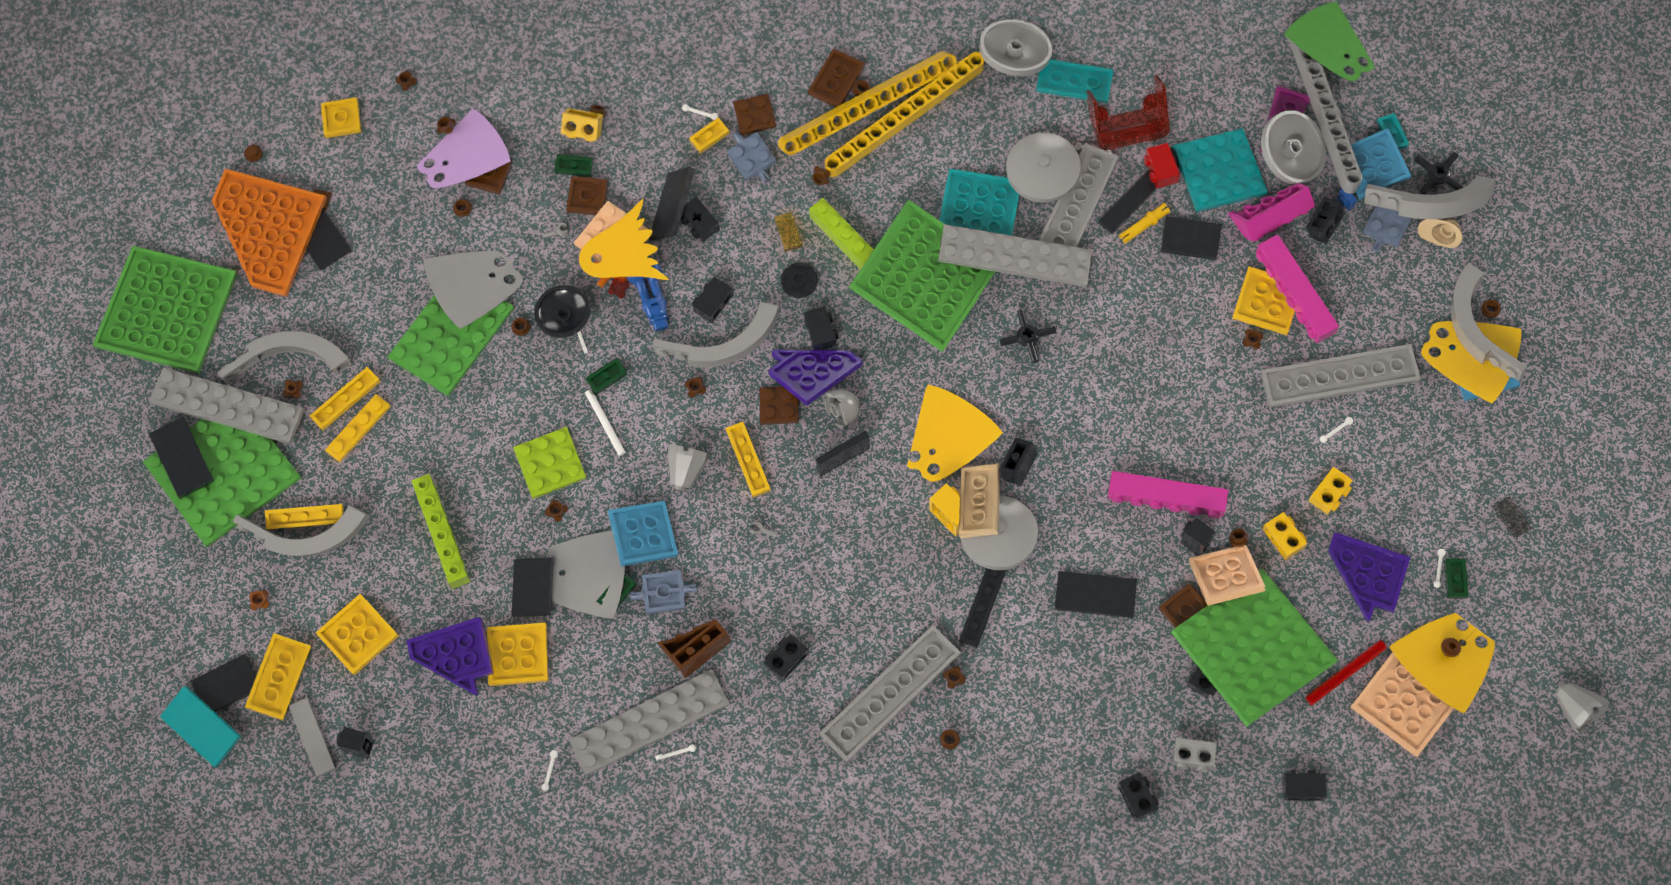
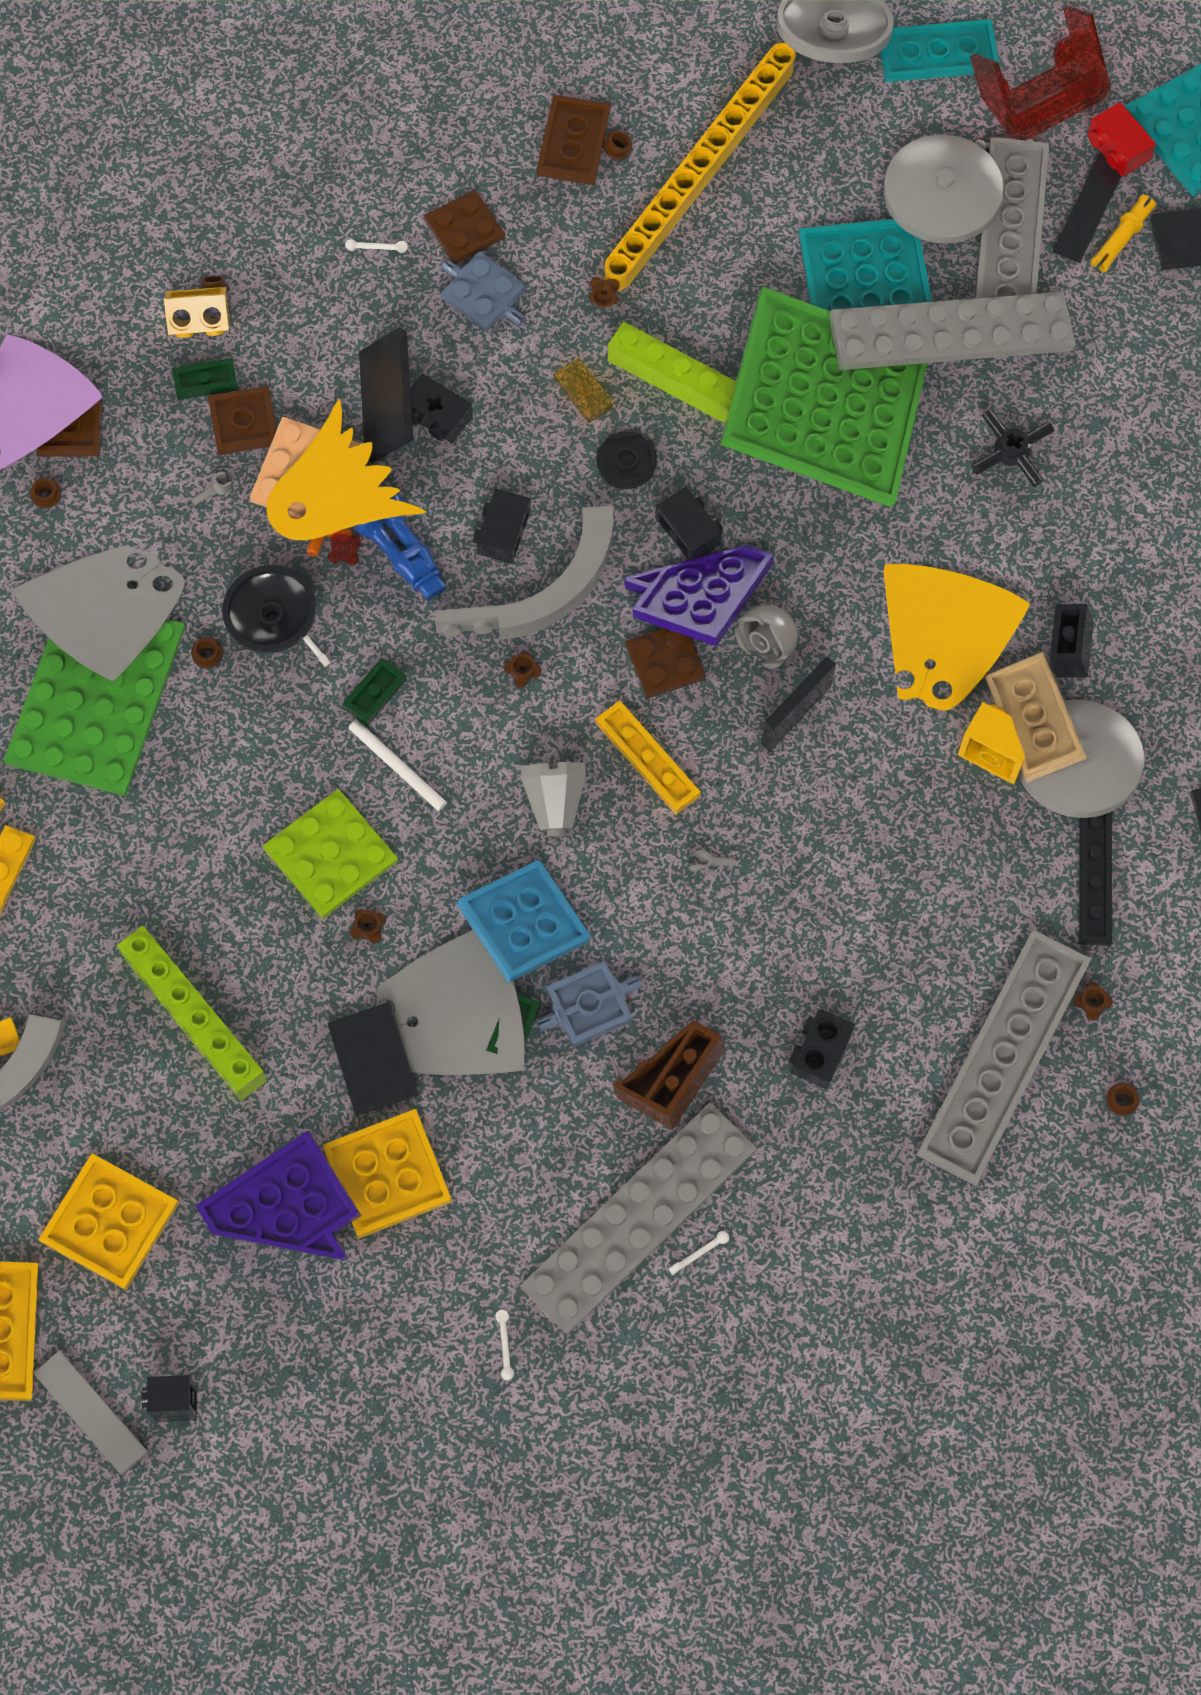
camera: 25 degrees left, 0 degrees up
yellow plate [689,118,730,154] -> none
yellow beam [778,51,957,155] -> none

